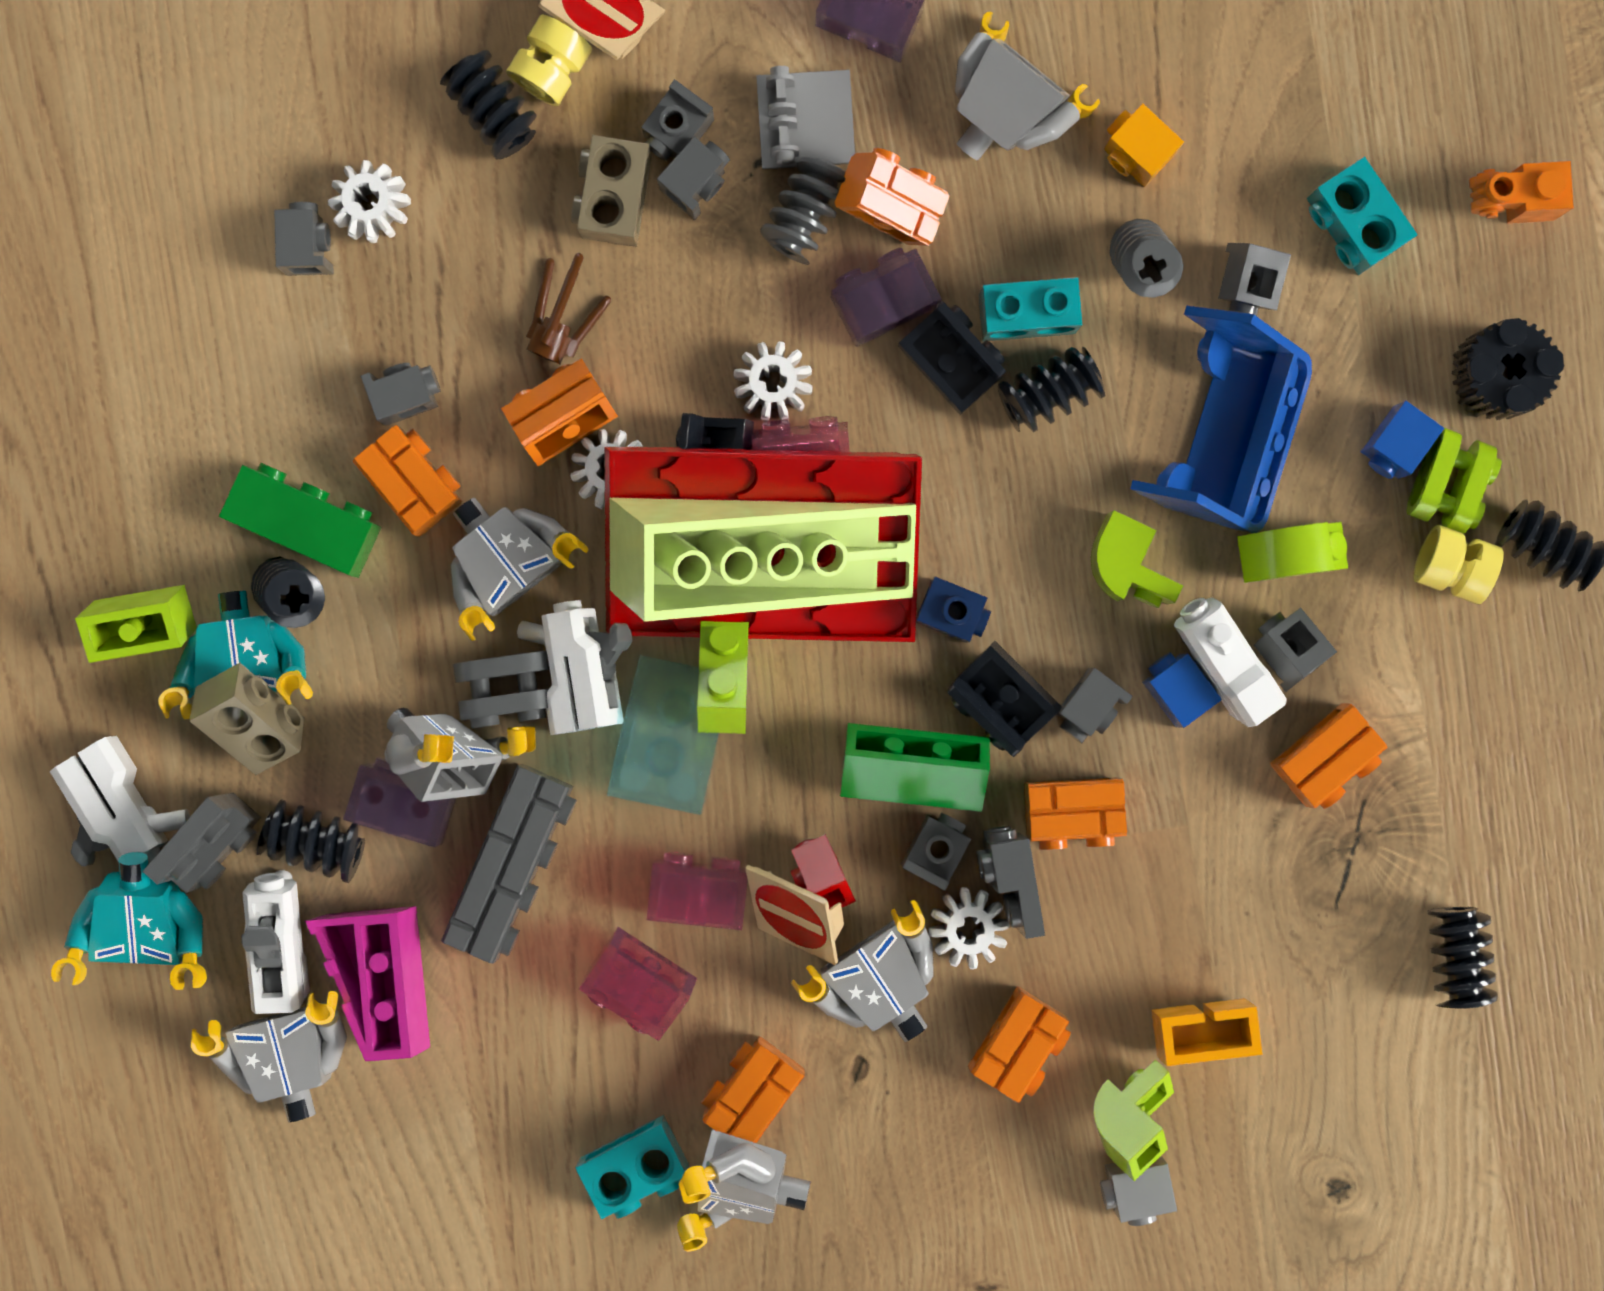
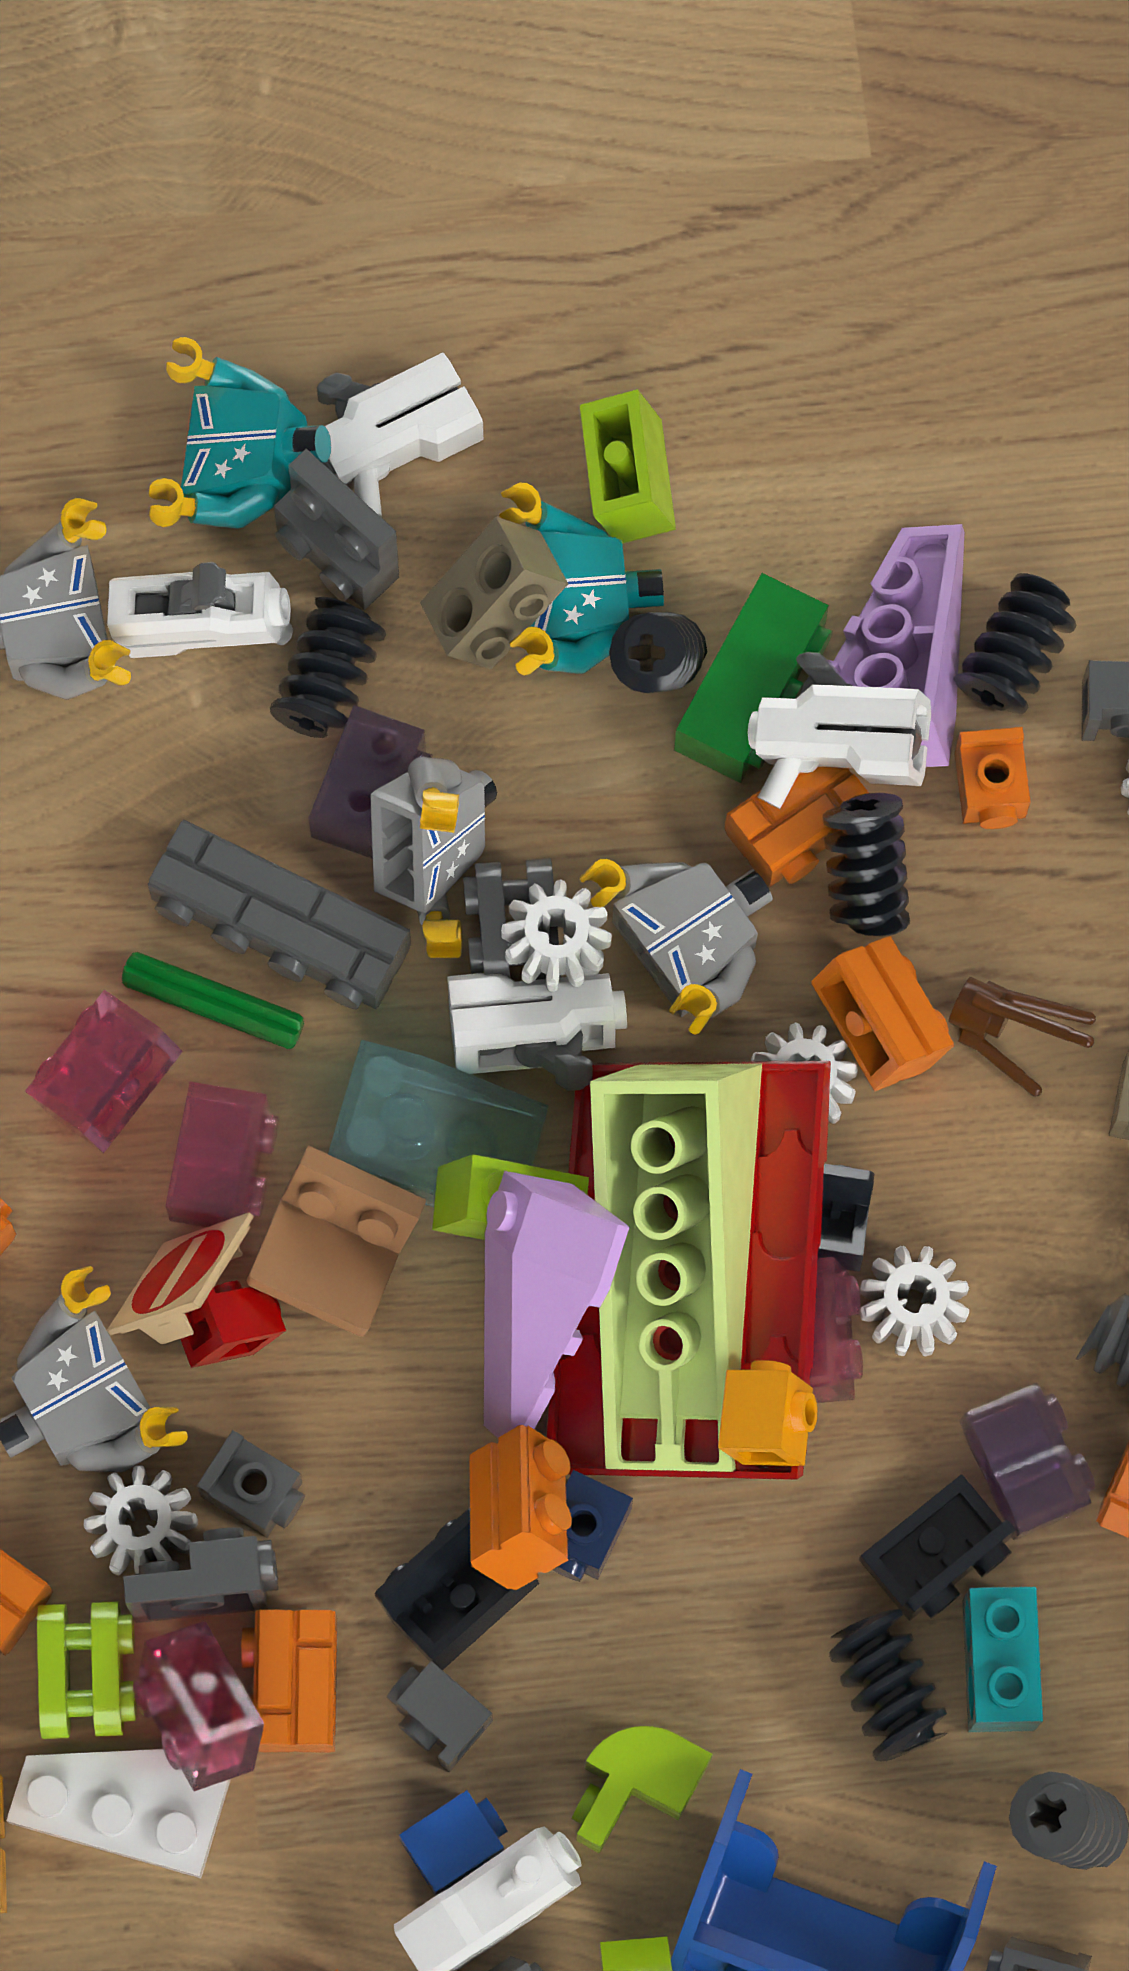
camera: 95 degrees right, 15 degrees down
dark pink wedge [305,906,430,1062] -> none
dark grey brick [361,363,441,426] -> none
green brick [840,723,990,812] -> none
none -> white wing [6,1745,240,1878]
none -> lime brick [37,1601,137,1739]
none -> green axle [121,952,304,1049]
none -> clear pink brick [133,1621,264,1792]
none -> medium nougat bracket [246,1145,426,1336]
none -> orange brick [469,1425,572,1590]
none -> lavender wedge [484,1171,630,1438]
none -> white gear [501,879,612,992]
none -> light orange brick [718,1361,818,1466]
none -> white piece [748,652,931,809]
none -> black piece [823,793,910,936]
none -> lavender wedge [829,524,965,767]
none -> black piece [953,573,1077,714]
none -> orange brick [954,727,1031,829]

